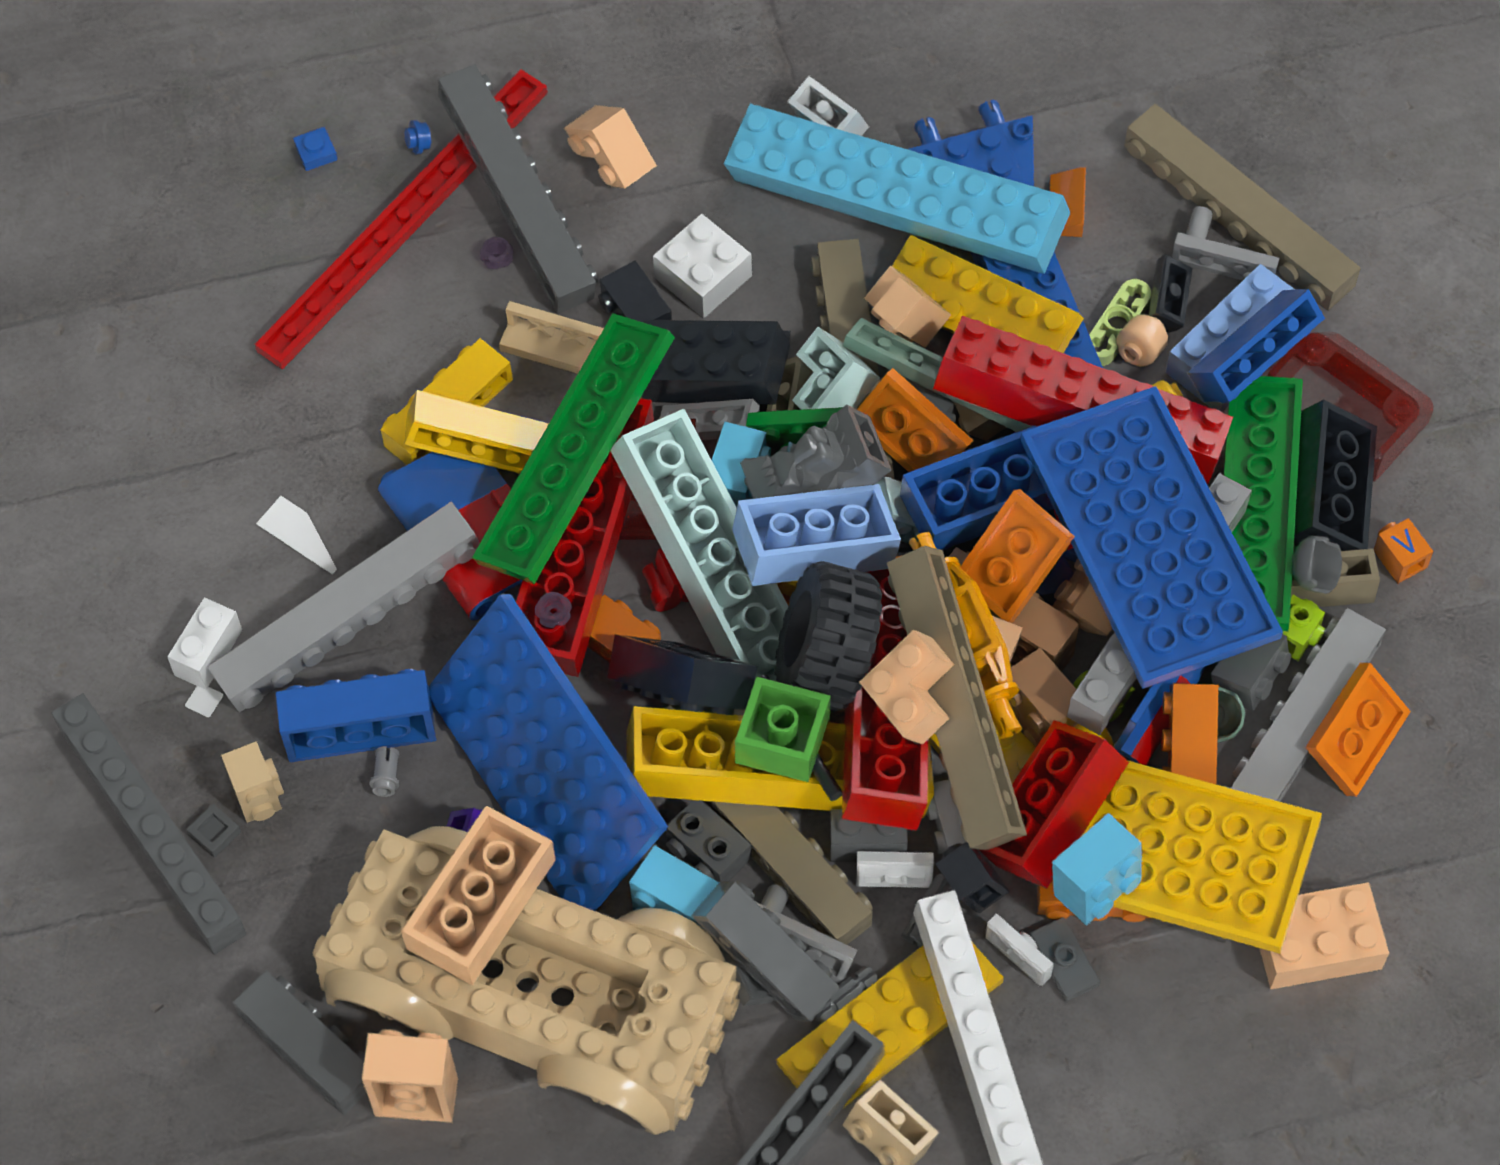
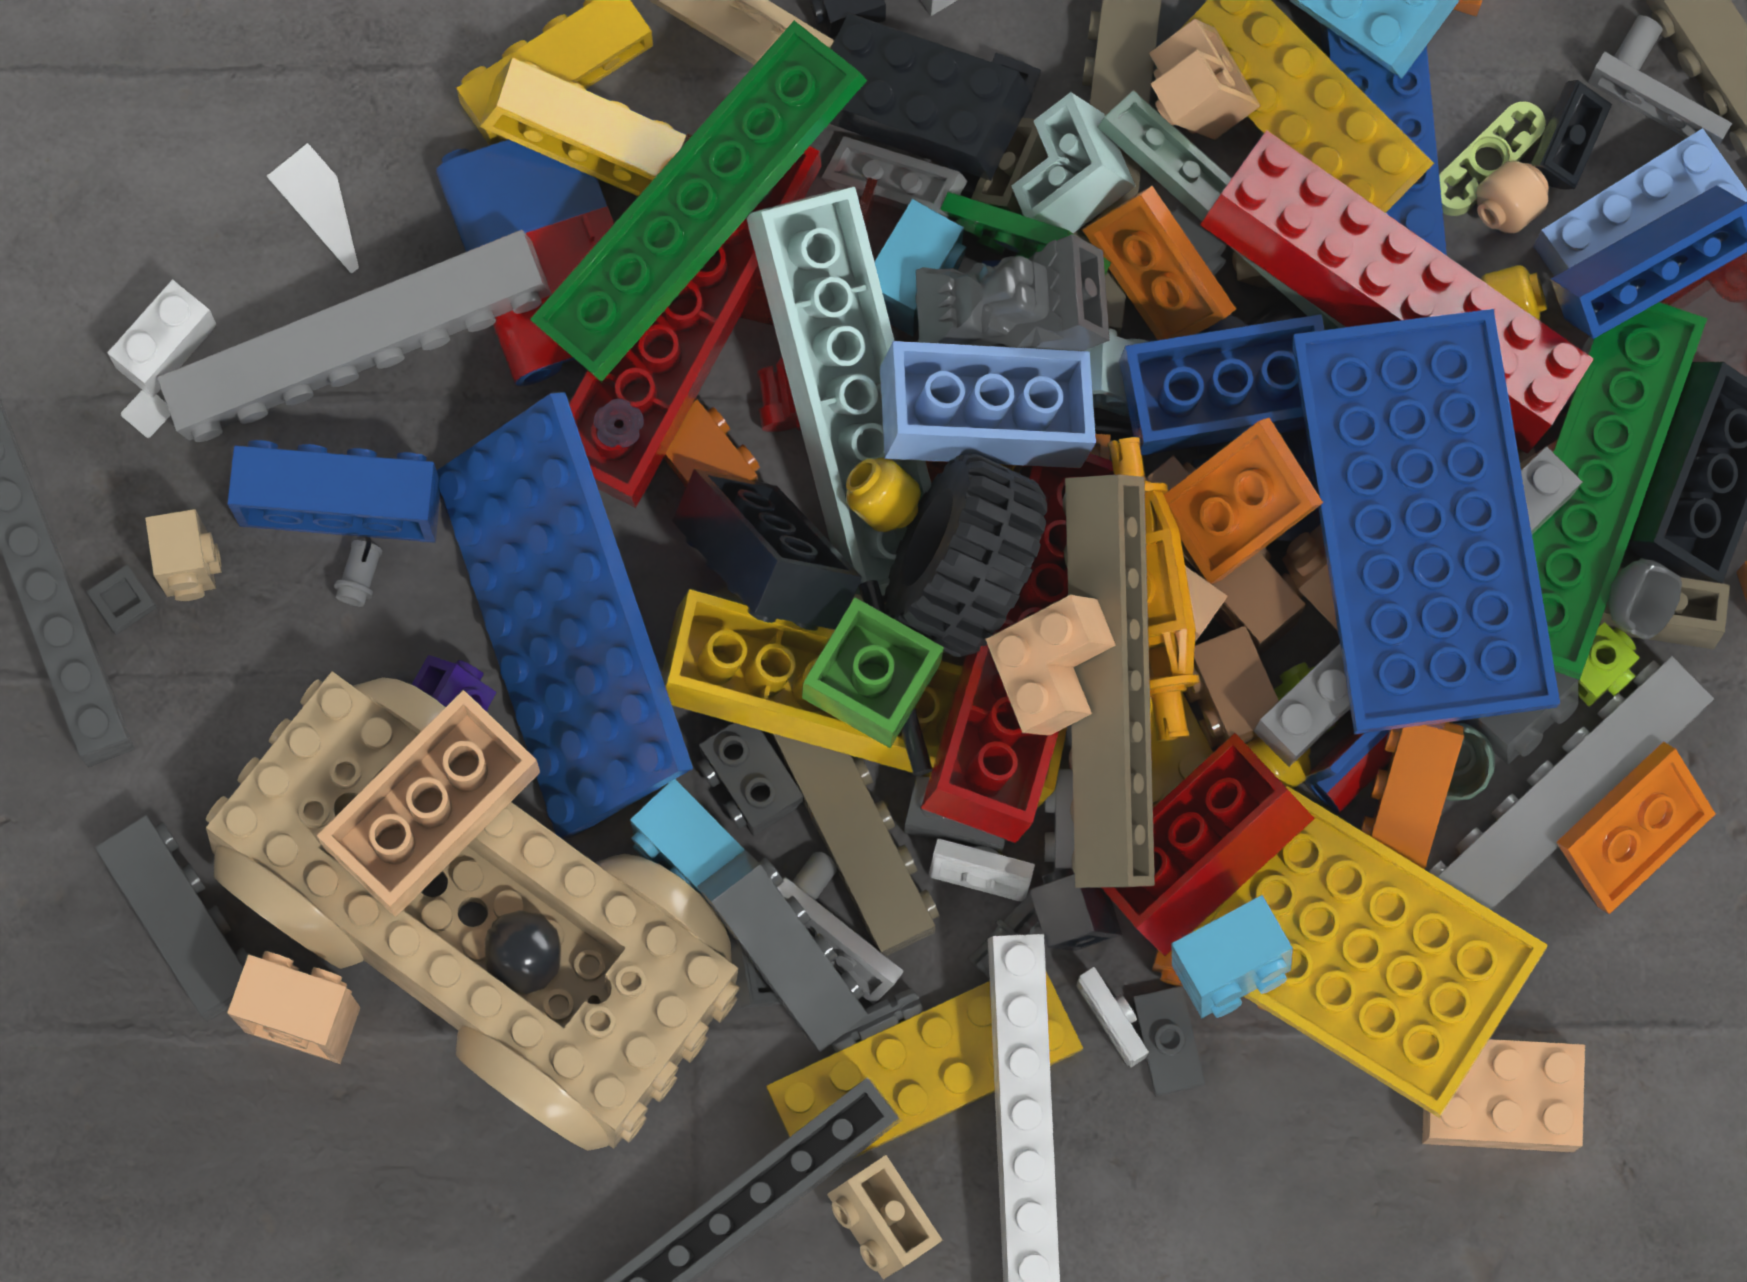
camera: 10 degrees right, 15 degrees up
none -> black hair [485,910,561,994]
none -> yellow head [846,457,921,532]

